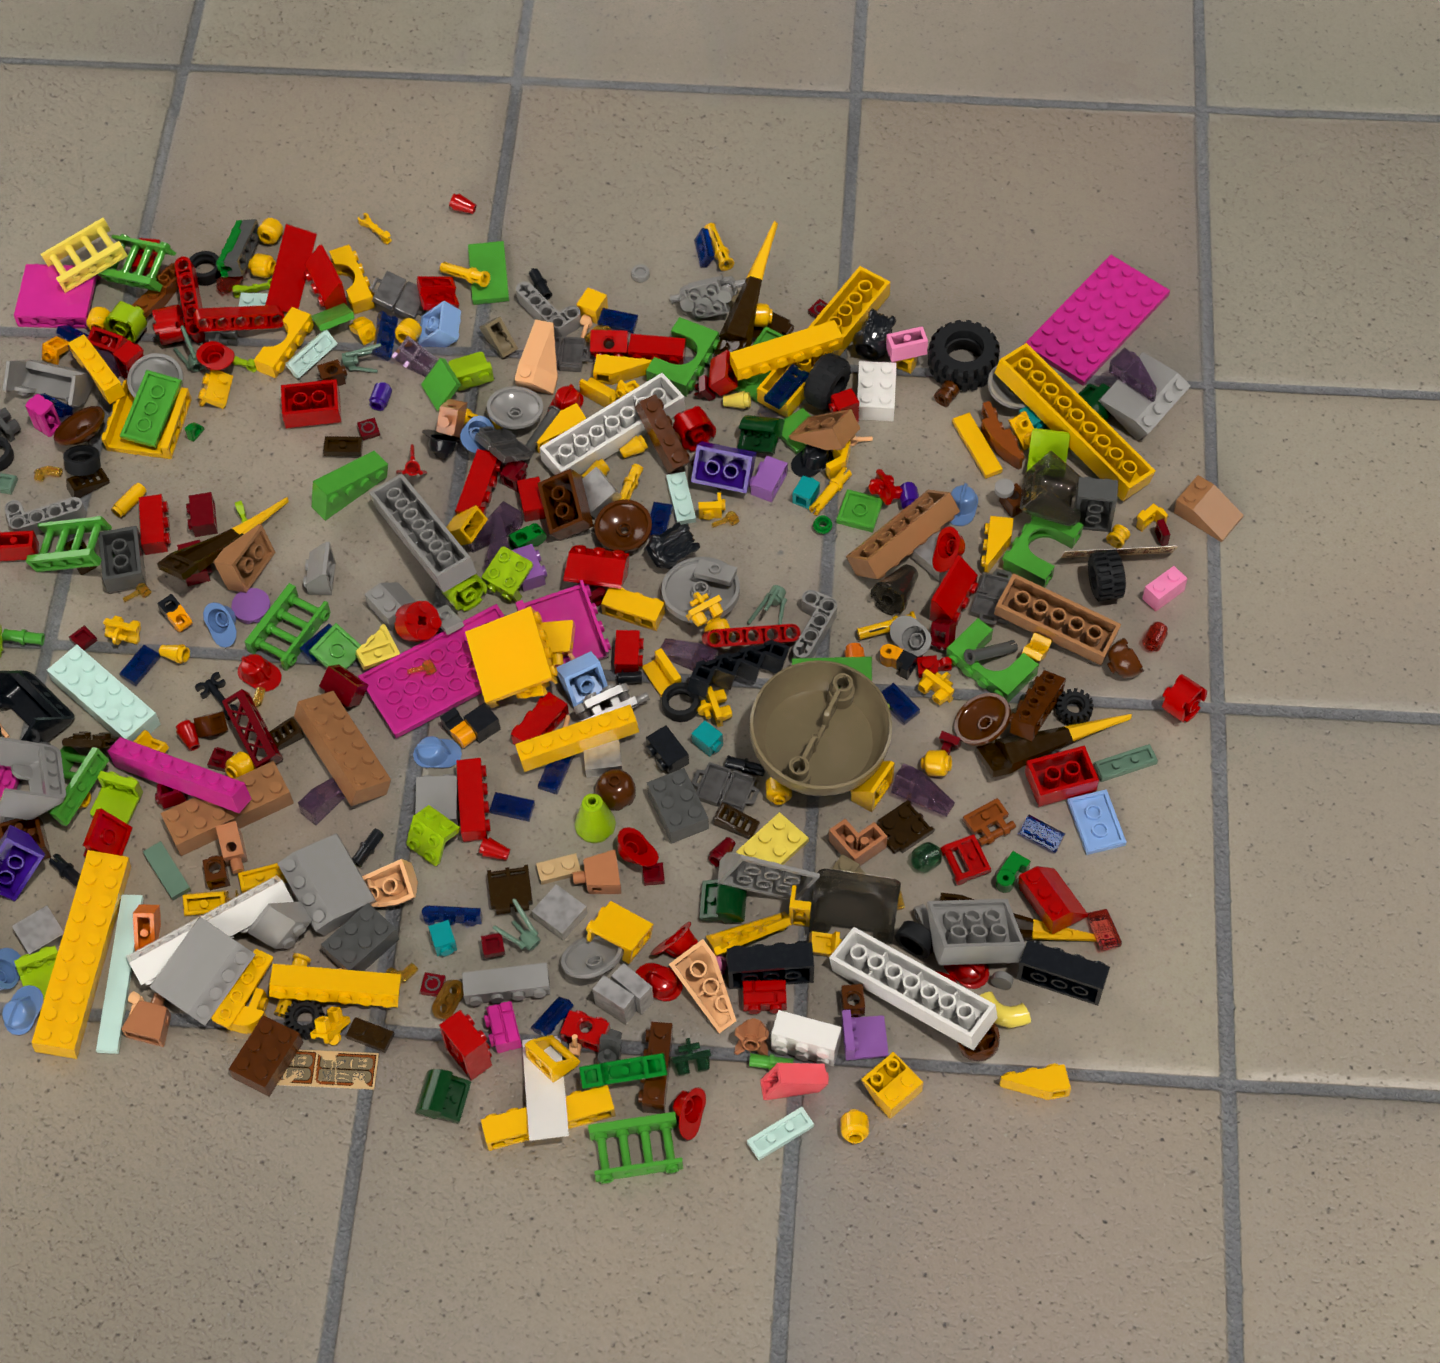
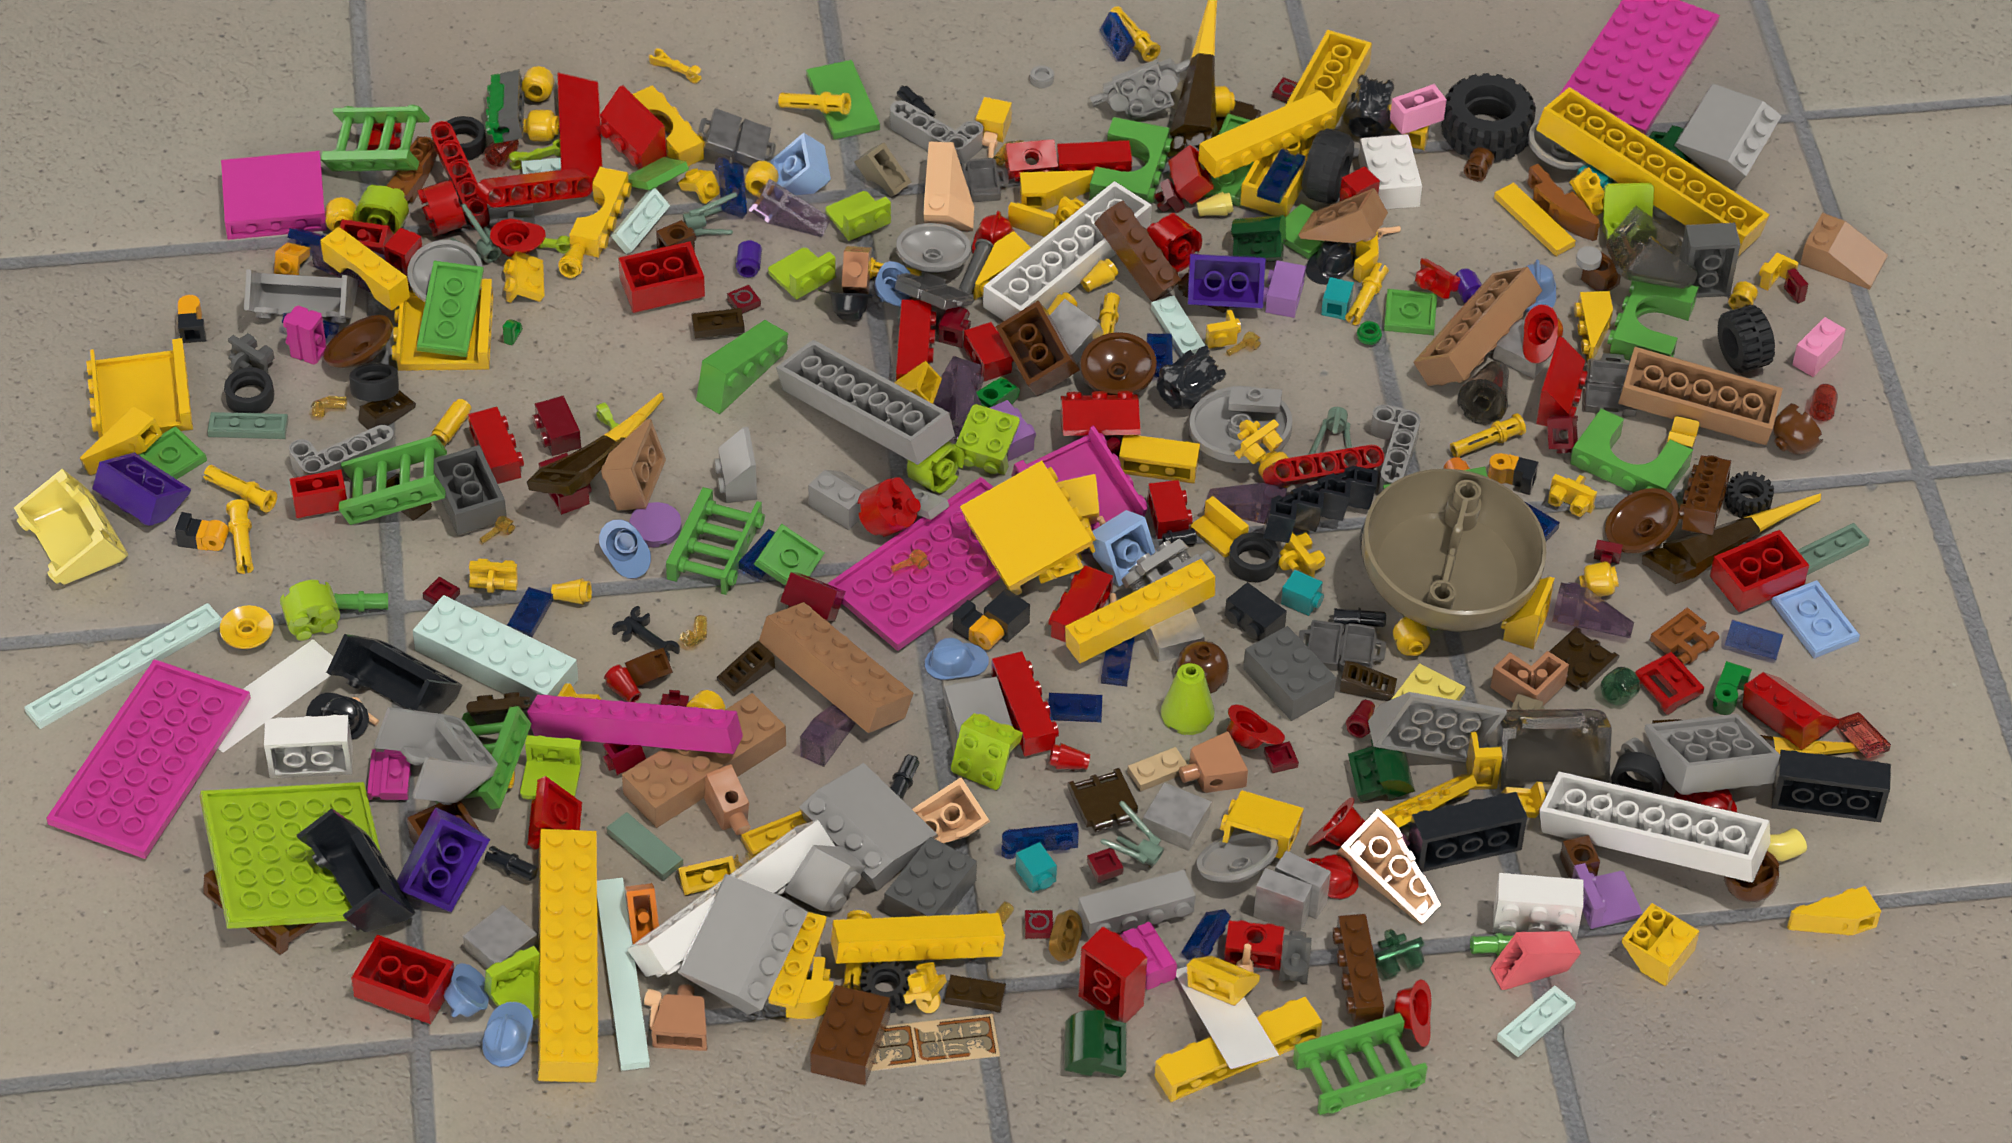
camera: 15 degrees left, 10 degrees down
light yellow fence [41,218,128,293] -> none
leg [157,594,193,633] -> none
reddish brown brick [202,855,231,891] -> none
dark red fence [222,689,283,768] -> none
red piece [238,654,282,692] -> none
light yellow wing [355,624,400,670] -> none
red plant [396,444,427,476] -> none
red slope [417,276,459,310] -> none
bright green tile [421,358,461,411] -> none
red cone [449,193,477,214] -> none
green slope [579,1053,668,1089] -> none
clear blue plate [598,308,638,333] -> none
nougat brick [734,1018,769,1056] -> none
red brick [743,980,787,1014] -> none
yellow head [840,1109,869,1144] -> none
light grey piece [890,615,932,657] -> none
red plate [917,655,952,678] -> none
dark grey pin [964,640,1018,665] -> none
light grey tile [991,971,1014,990] -> none
sticker [1061,546,1178,558] -> none
clear purple slope [1109,348,1157,402] -> none
red brick [1162,674,1207,722] -> none
none -> yellow cone [558,244,585,278]
none -> lime bracket [768,247,836,300]

